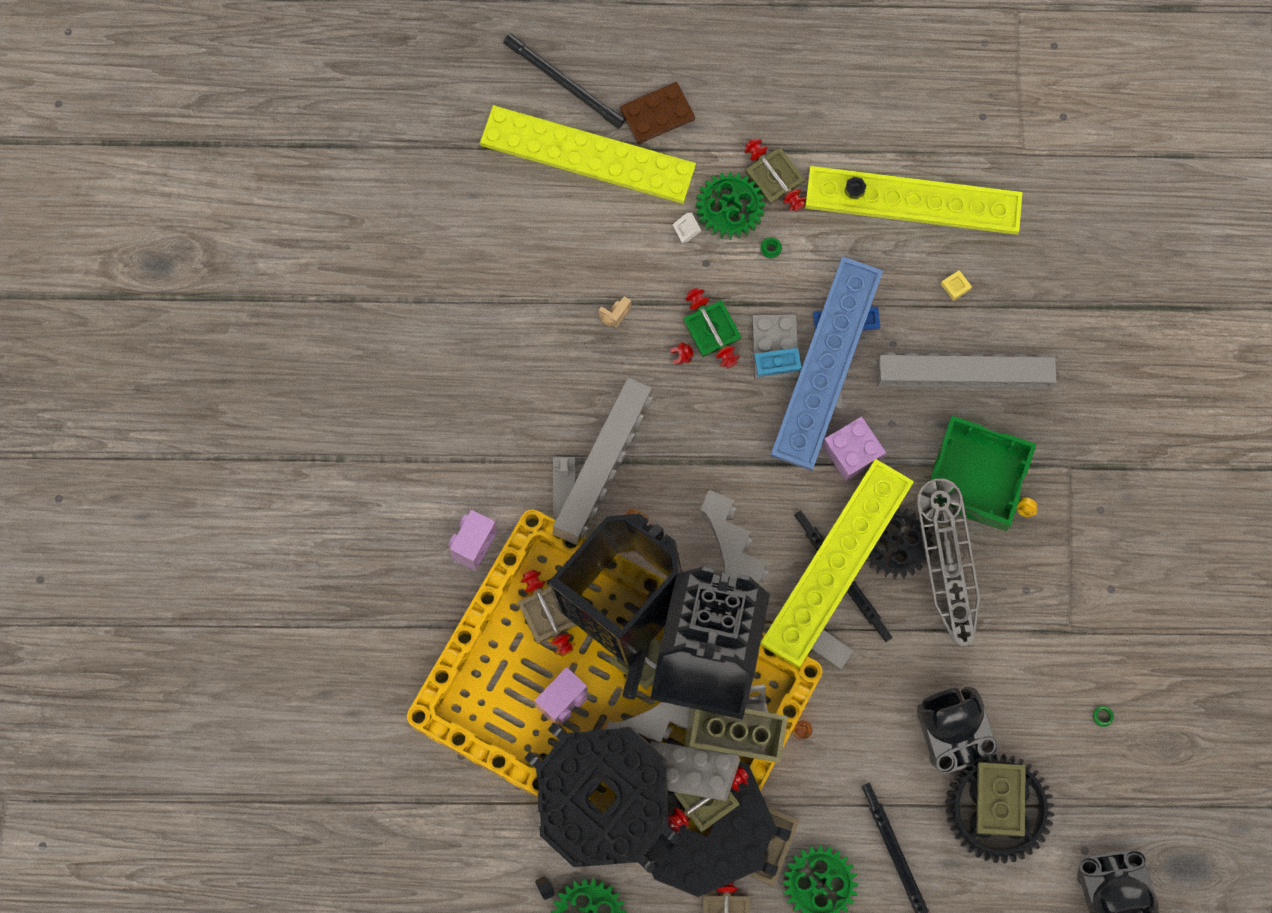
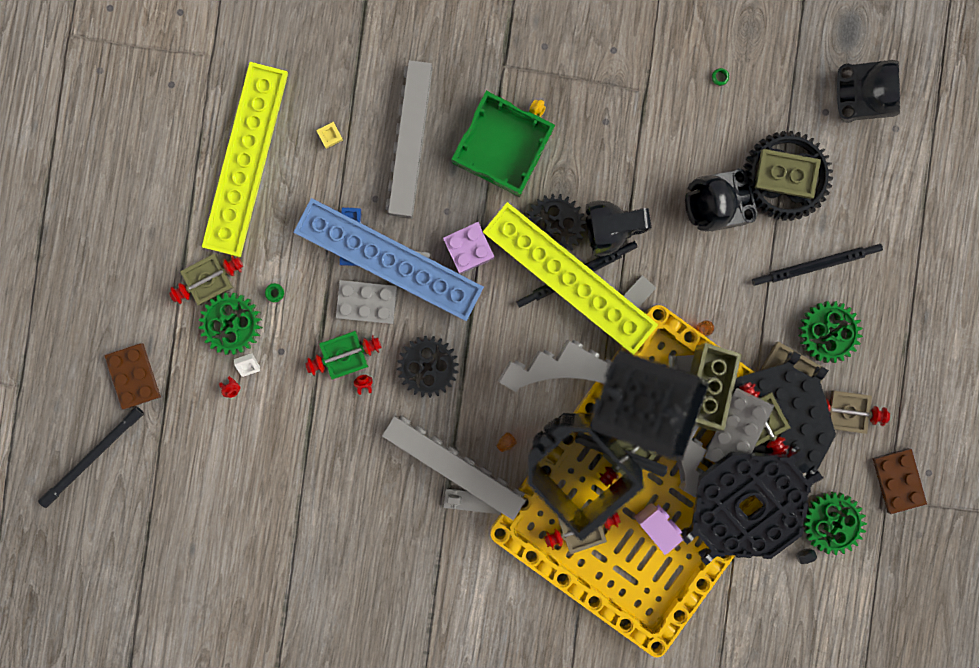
camera: 75 degrees left, 15 degrees up
lavender brick [448,510,497,571] -> none
neon yellow plate [480,105,696,204] -> none
tan bracket [599,296,631,328] -> none
dark azure plate [754,348,802,377] -> none
black tile [844,177,866,200] -> none
light grey beam [917,479,980,646] -> none
none -> red plate [219,376,241,398]
none -> black gear [397,336,459,398]
none -> black piece [585,200,652,257]

